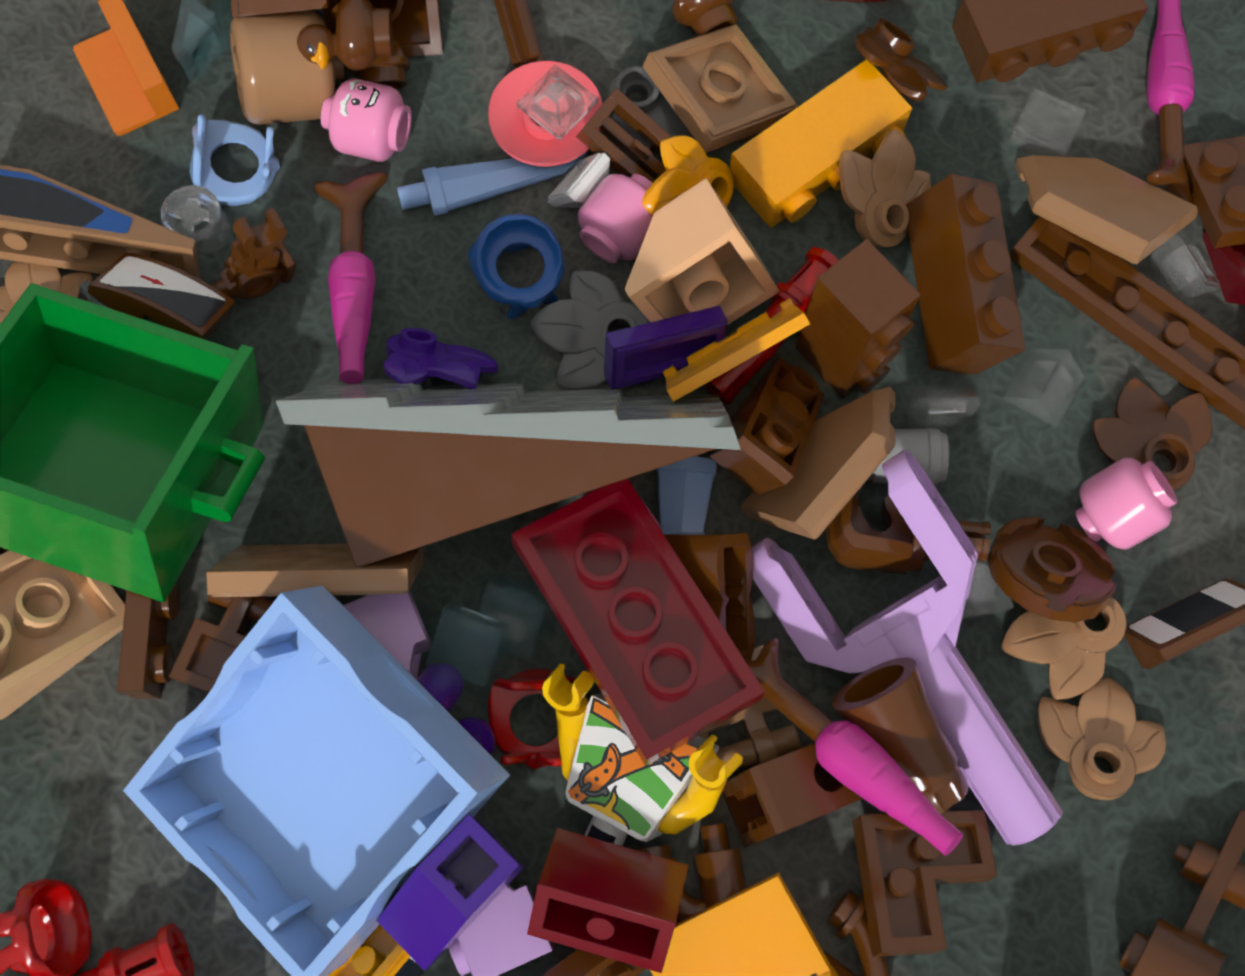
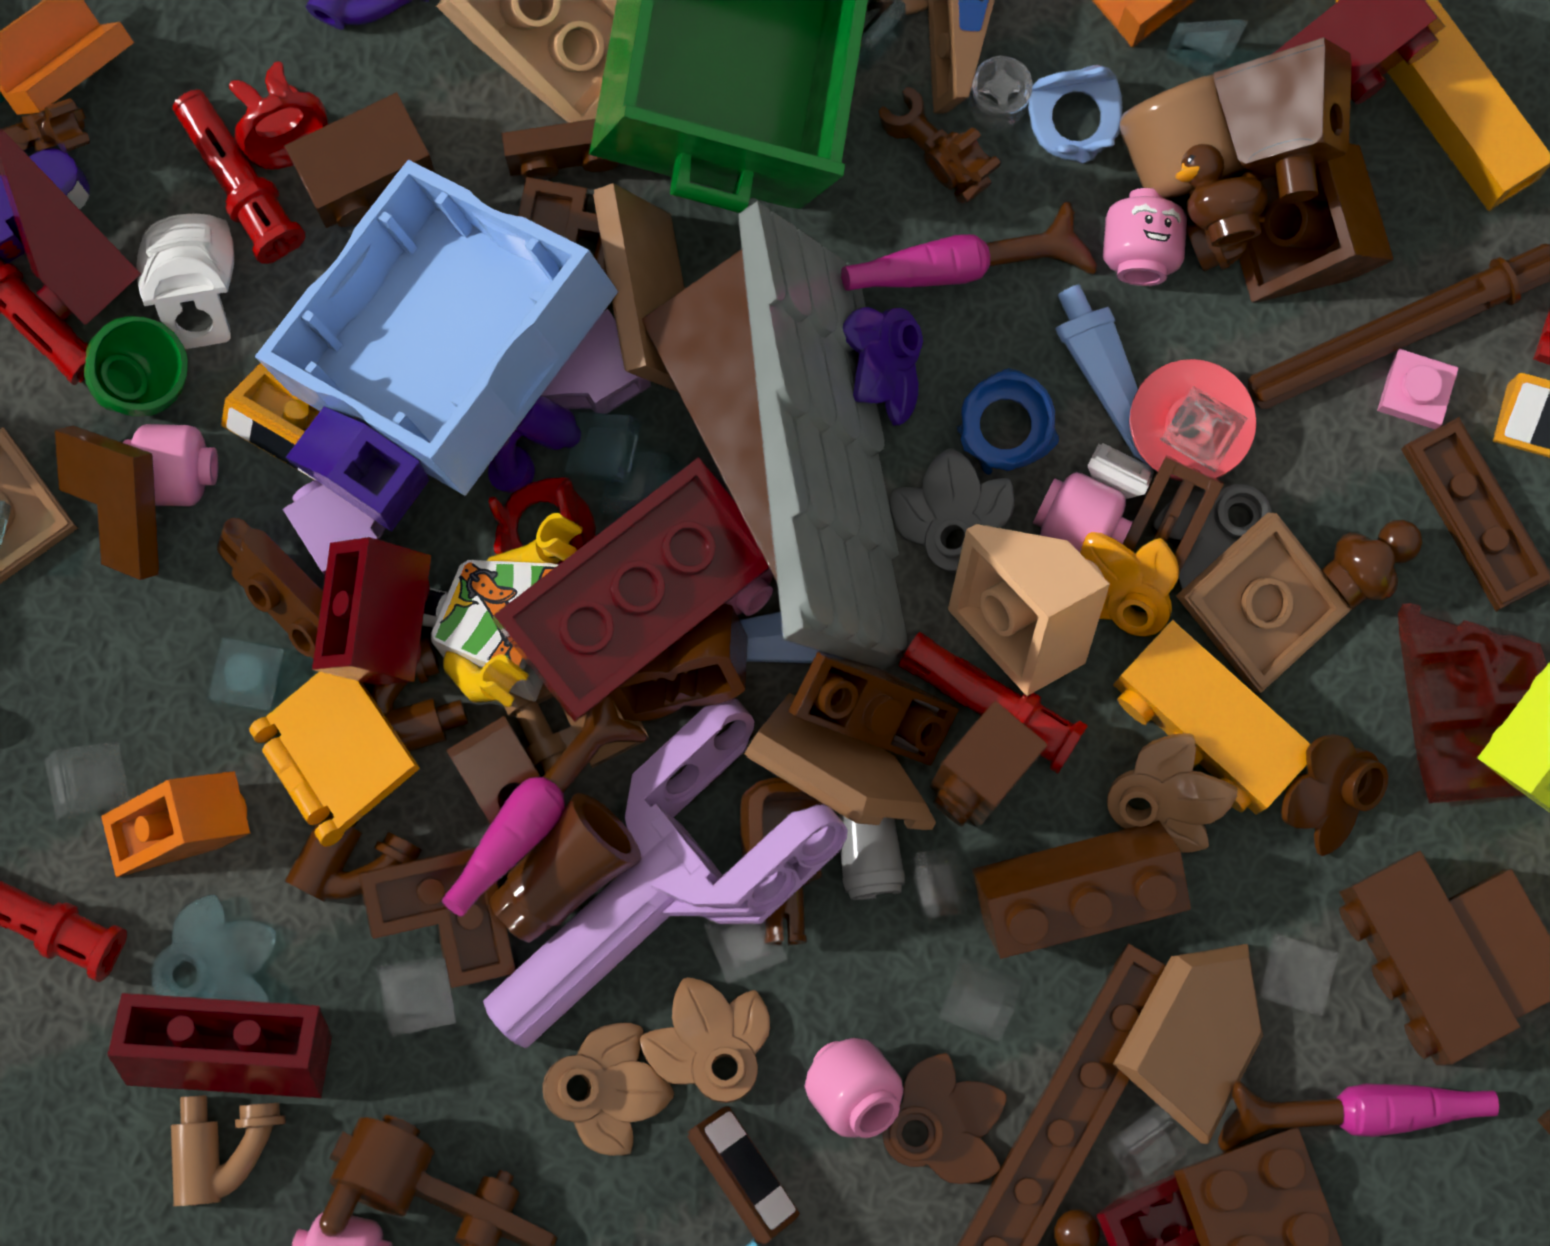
camera: 80 degrees right, 5 degrees up
slope [87,252,236,340] -> none
dark purple tile [604,306,728,390] -> none
light orange piece [662,298,810,402] -> none
reddish brown tile [987,517,1117,623] -> none
none -> reddish brown brick [285,92,436,228]
none -> clear slope [376,955,456,1036]

